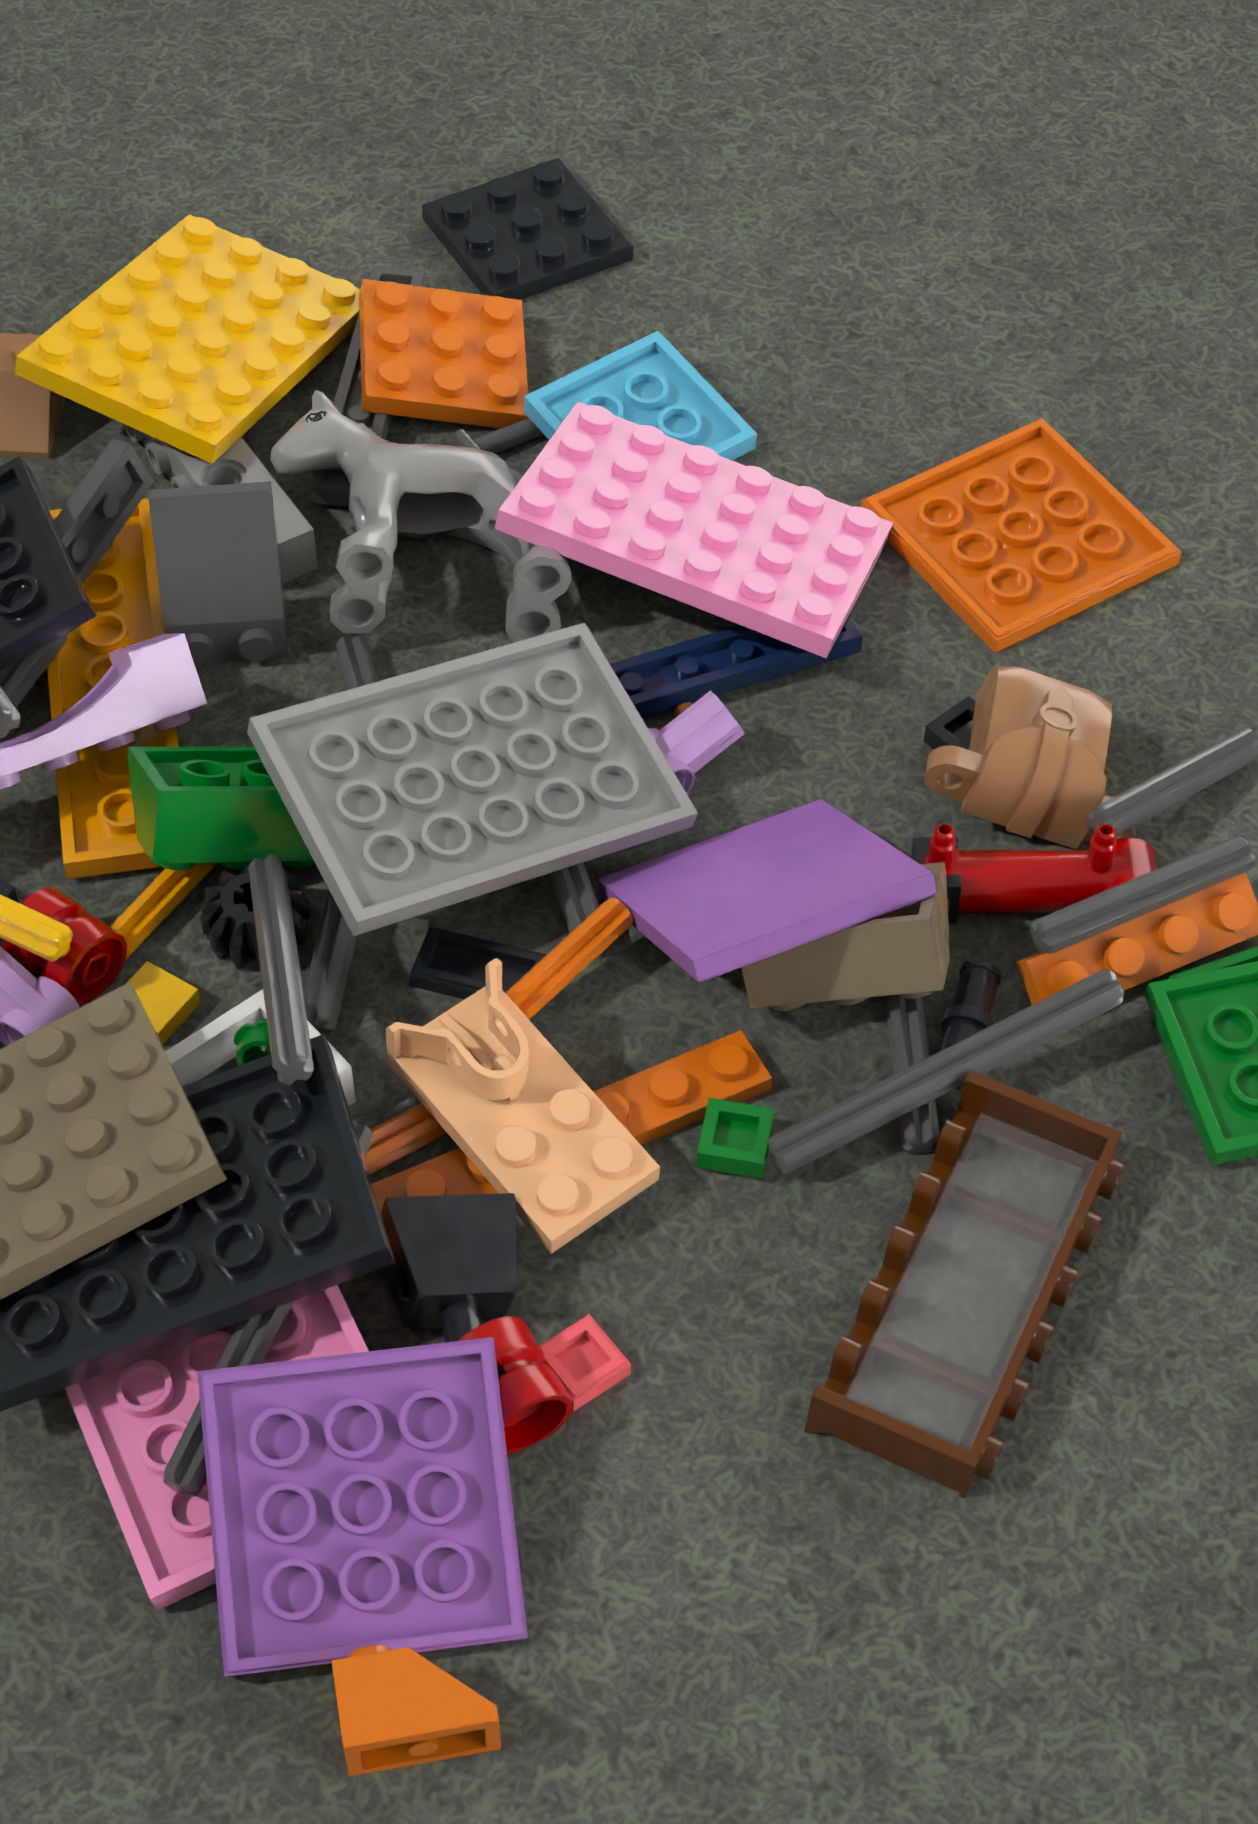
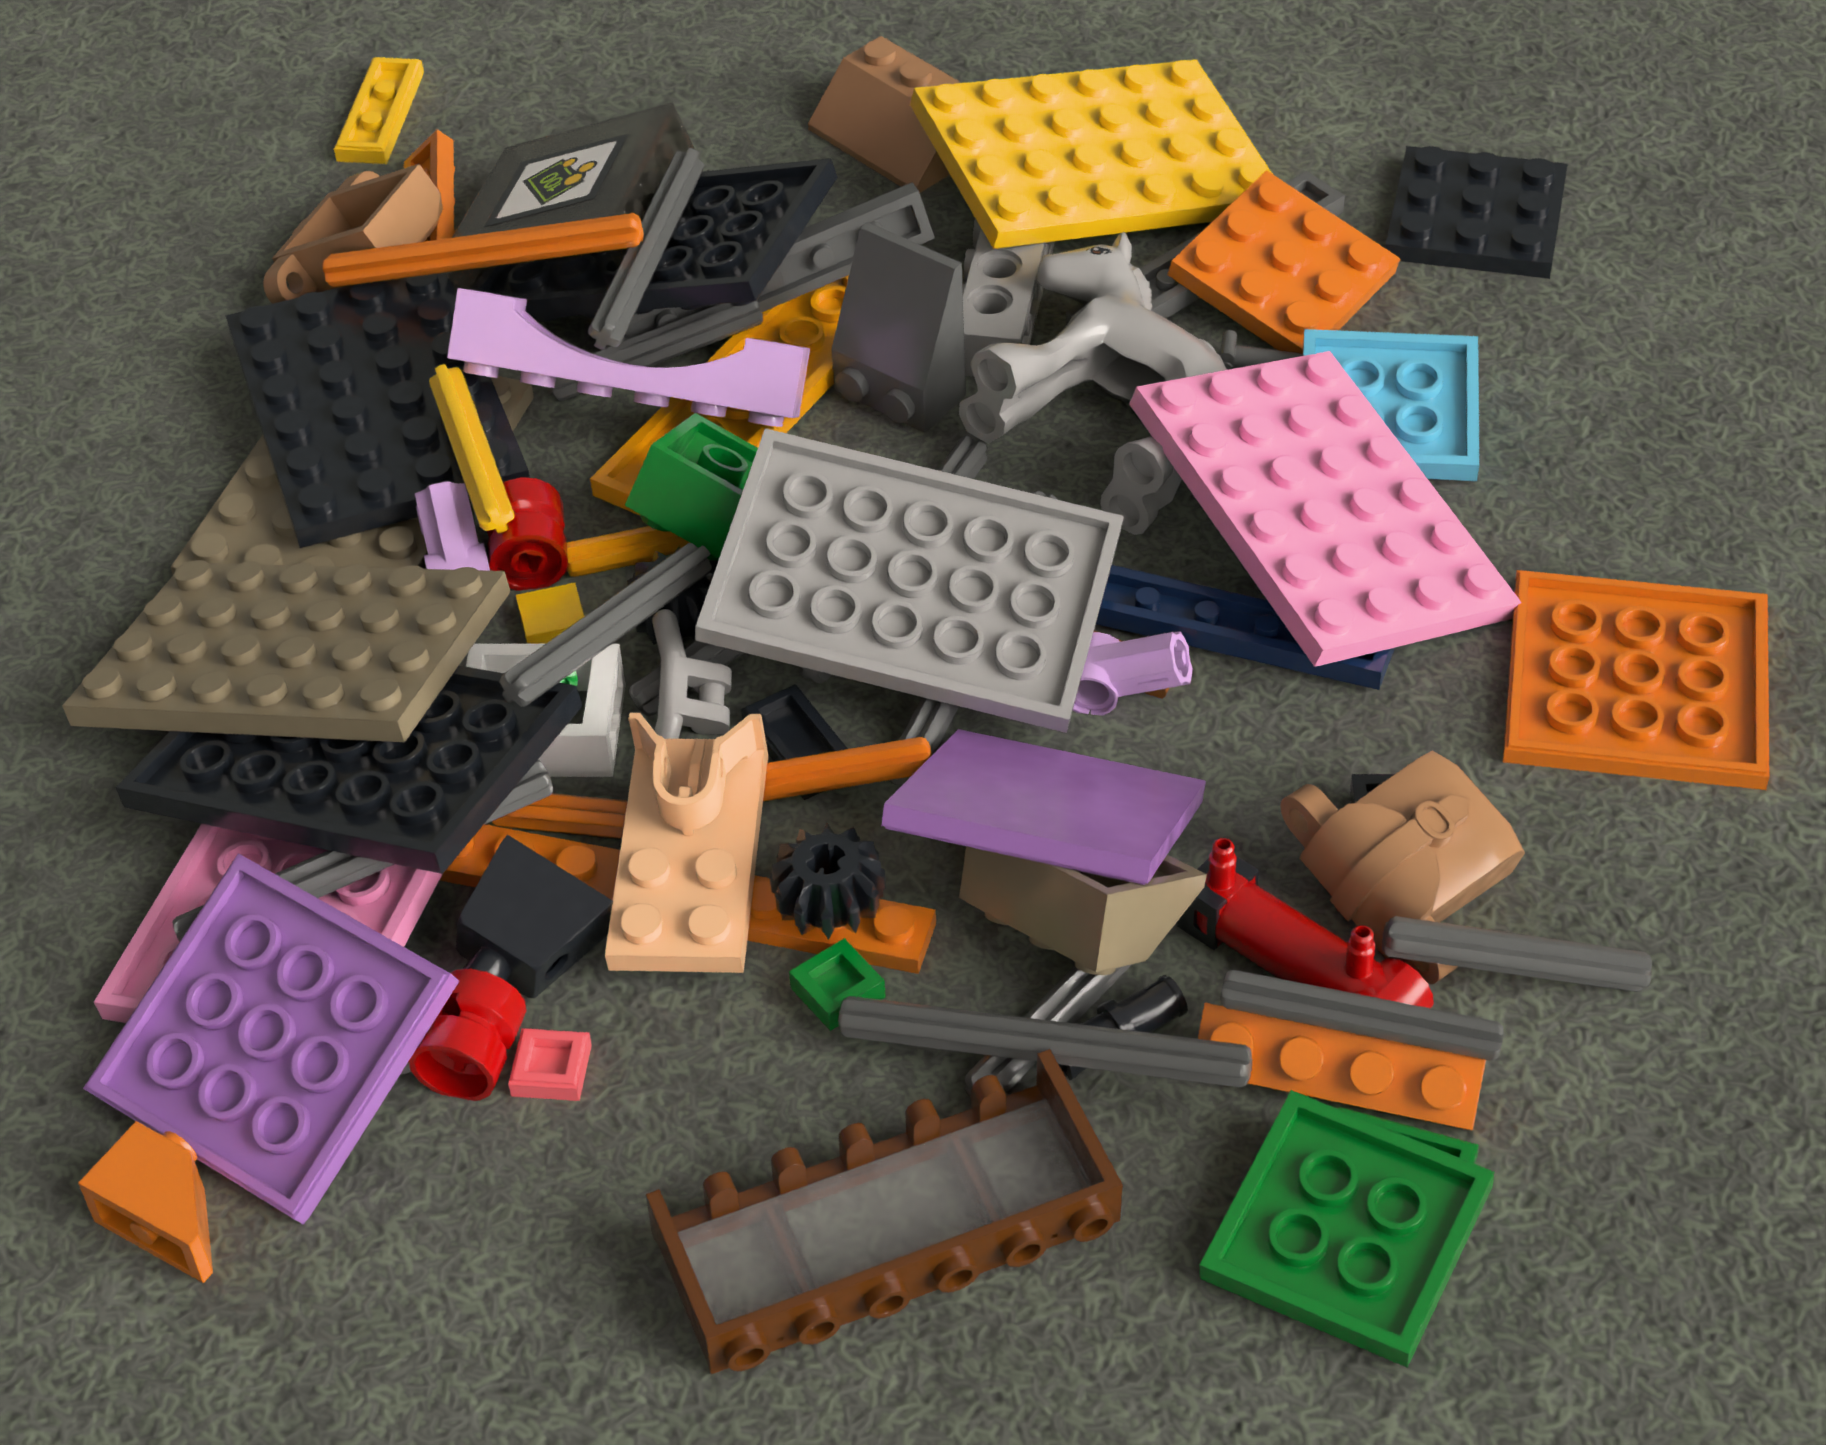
camera: 45 degrees right, 5 degrees down
none -> light grey piece [652,609,732,739]
none -> black gear [769,823,886,940]

